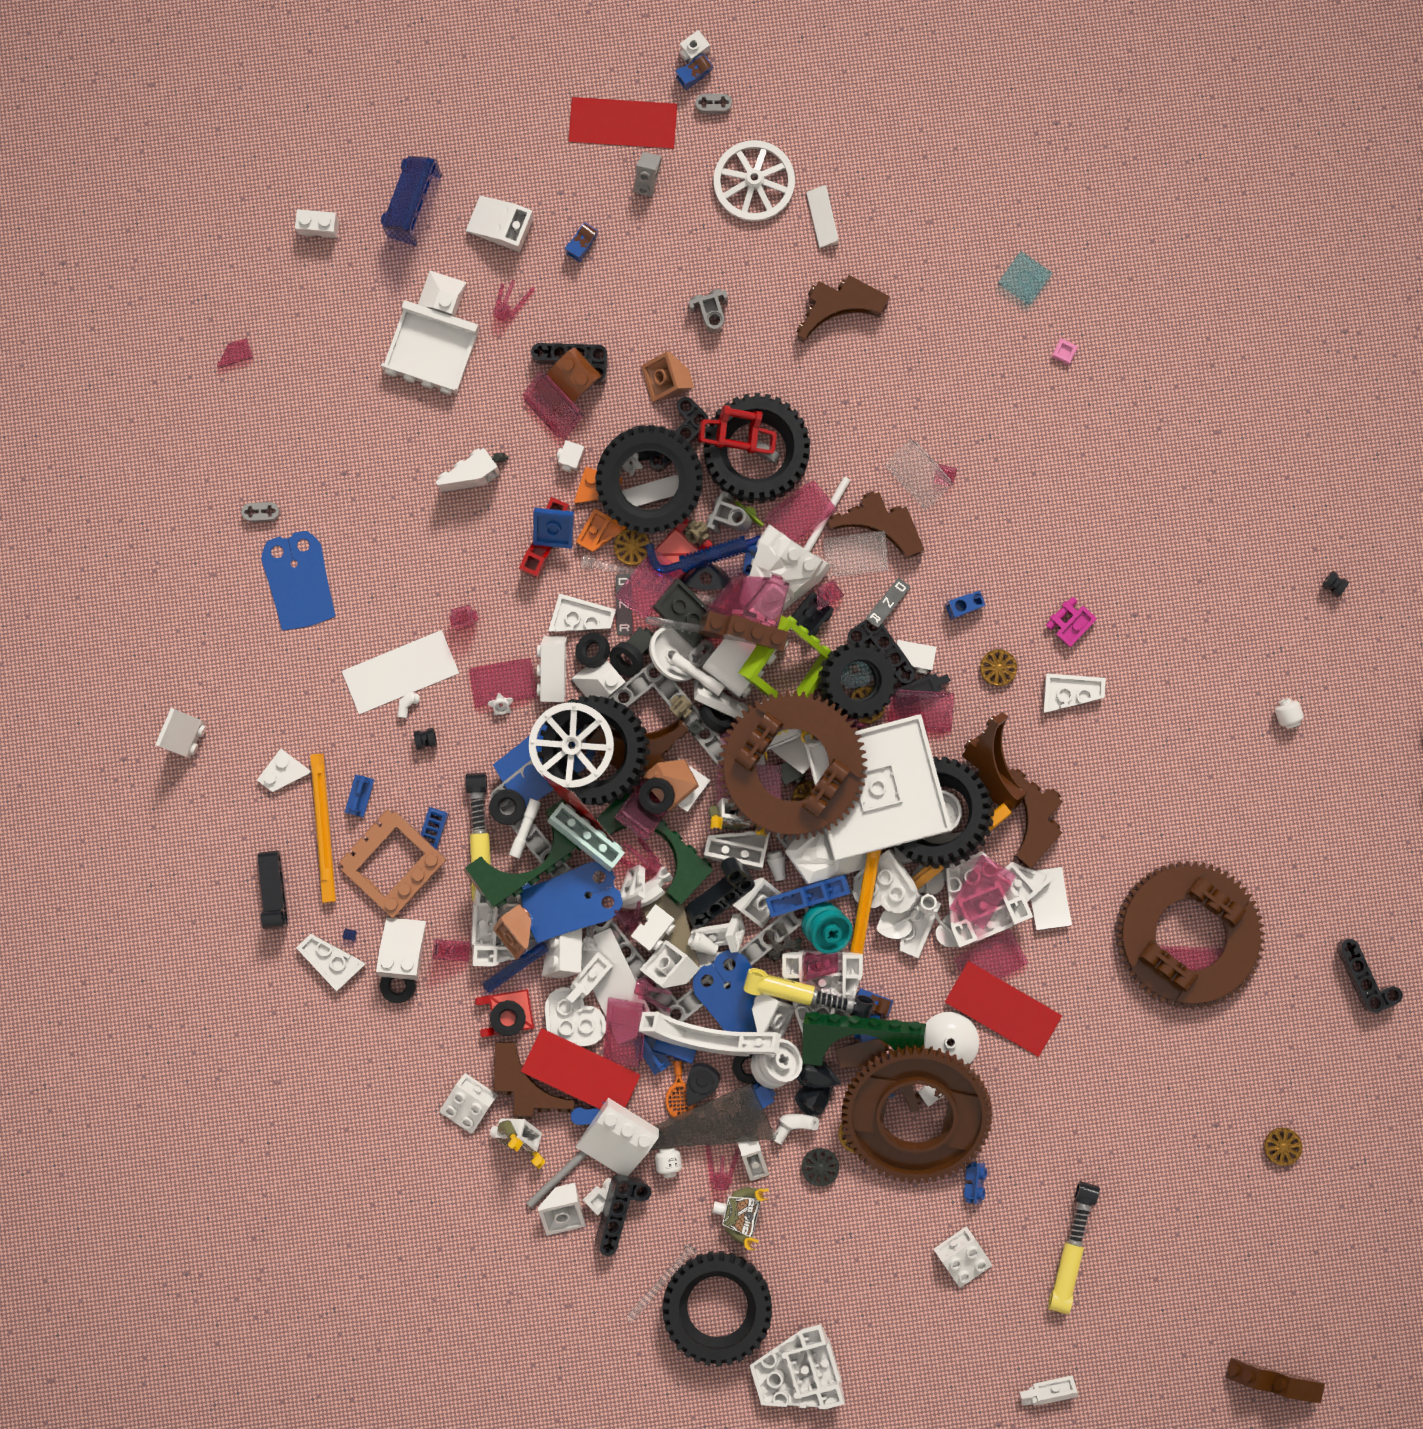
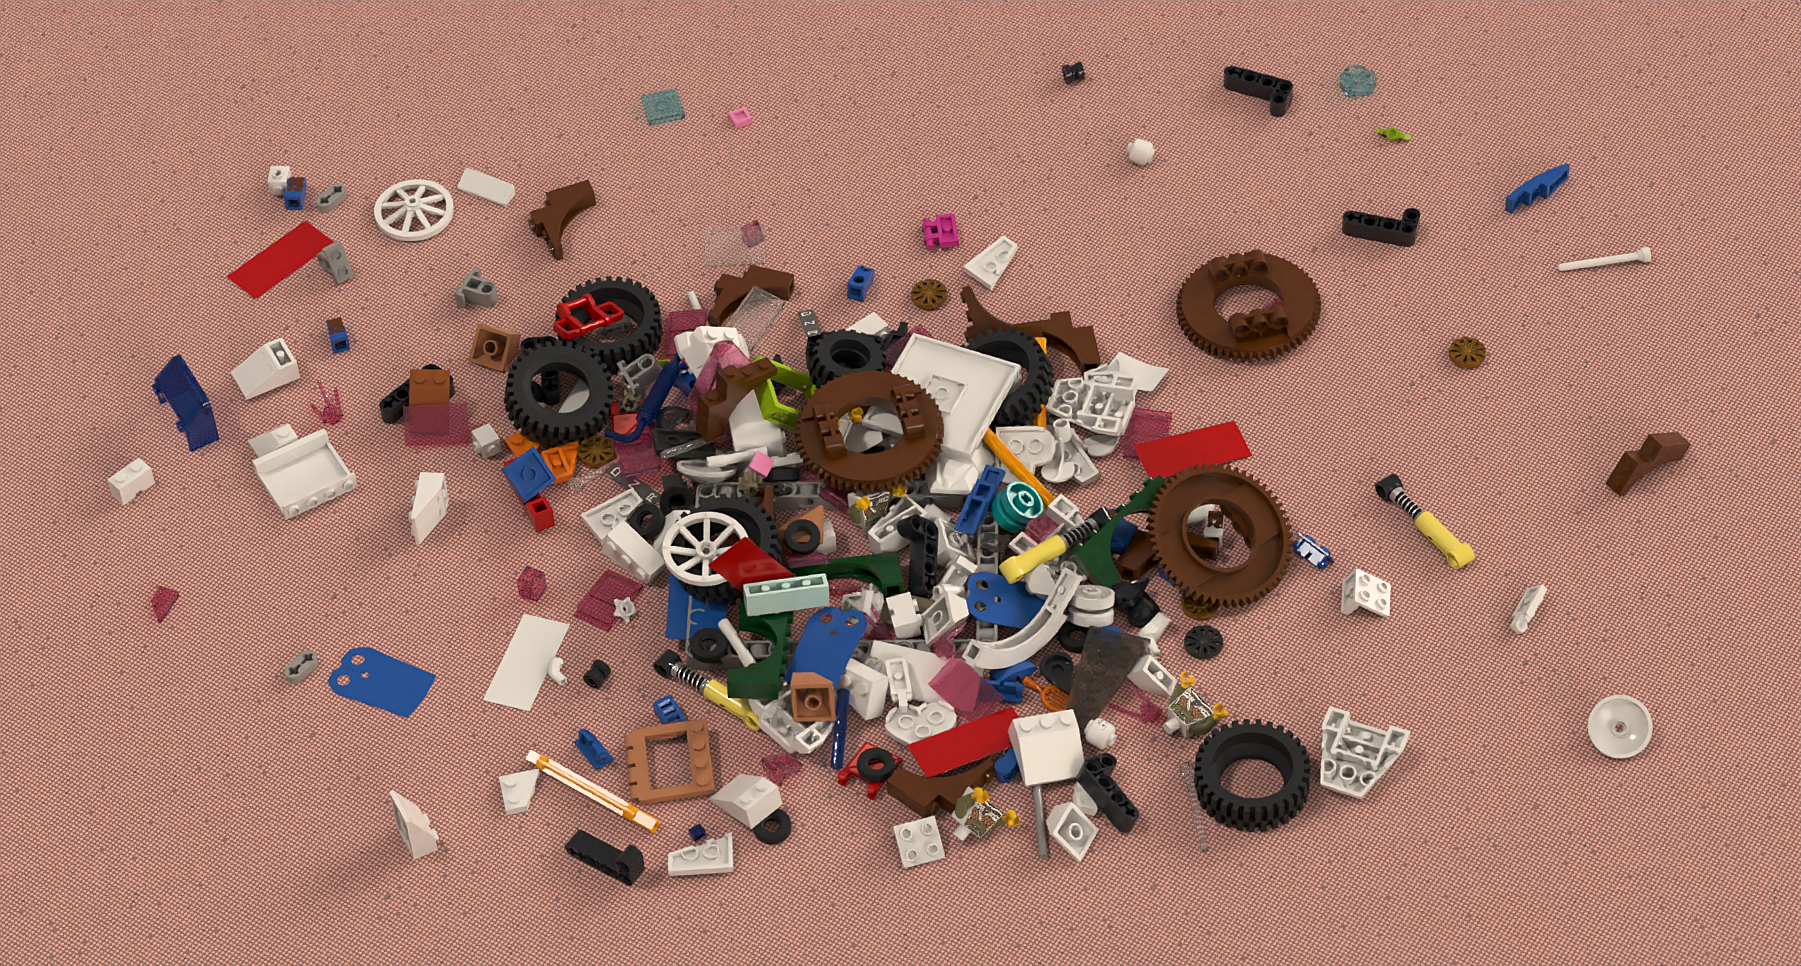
camera: 50 degrees left, 35 degrees down
clear pink tile [817,580,844,611] -> none
clear pink piece [949,854,1016,930] -> none
none -> bright pink tile [747,451,775,479]

